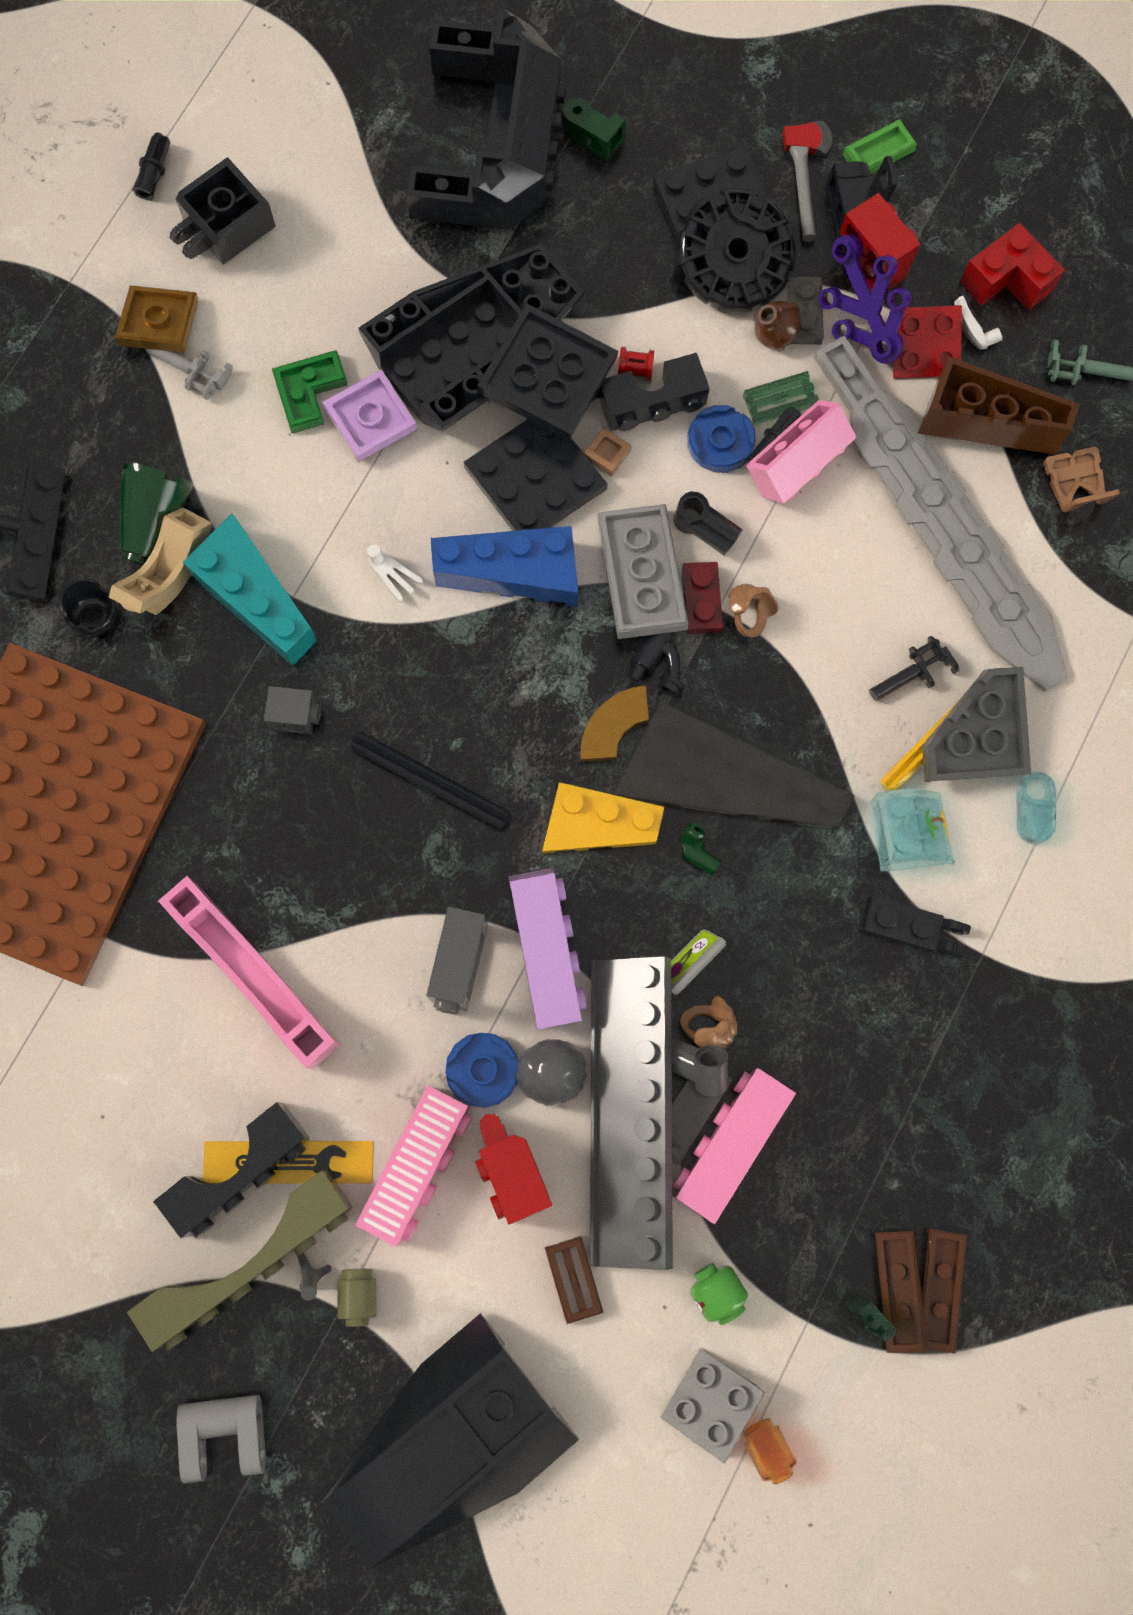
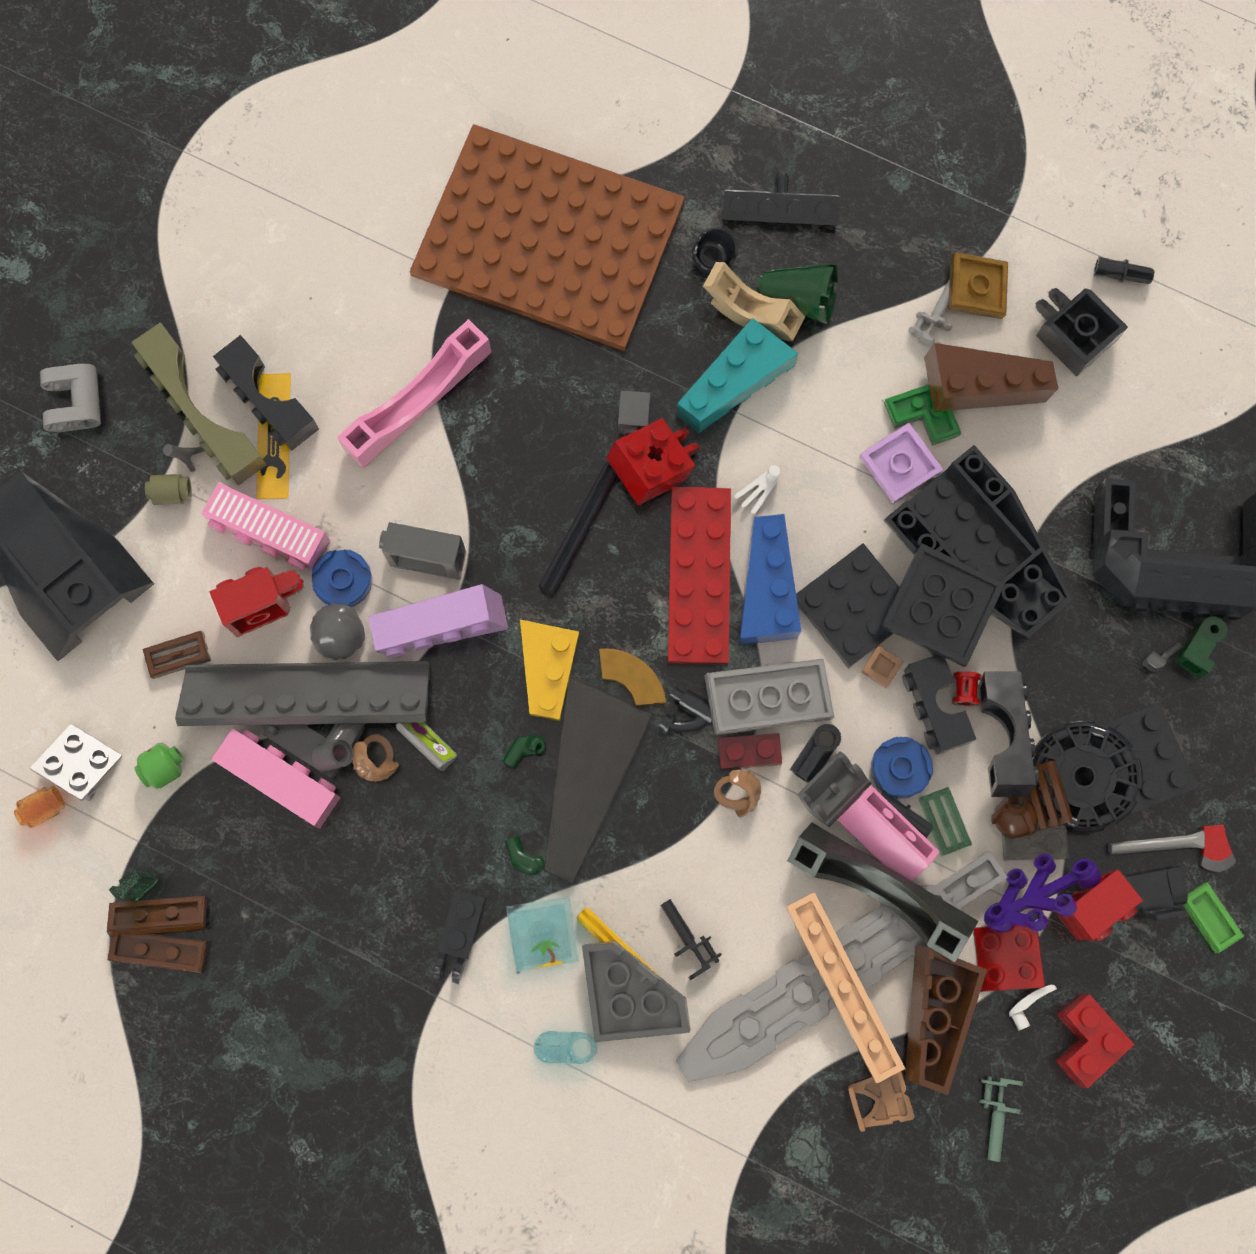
camera: 90 degrees right, 0 degrees up
none -> dark green arm [505,836,545,875]
none -> red hinge [606,418,700,506]
none -> red plate [668,487,731,665]
none -> light nougat plate [786,892,905,1084]
none -> pearl dark grey arch [787,822,978,962]
none -> dark grey hinge [797,751,872,827]
none -> reddish brown wedge [924,343,1058,412]
none -> black arch [978,671,1039,797]
none -> reddish brown tile [1030,761,1073,830]
none -> dark grey hand [1142,642,1183,672]

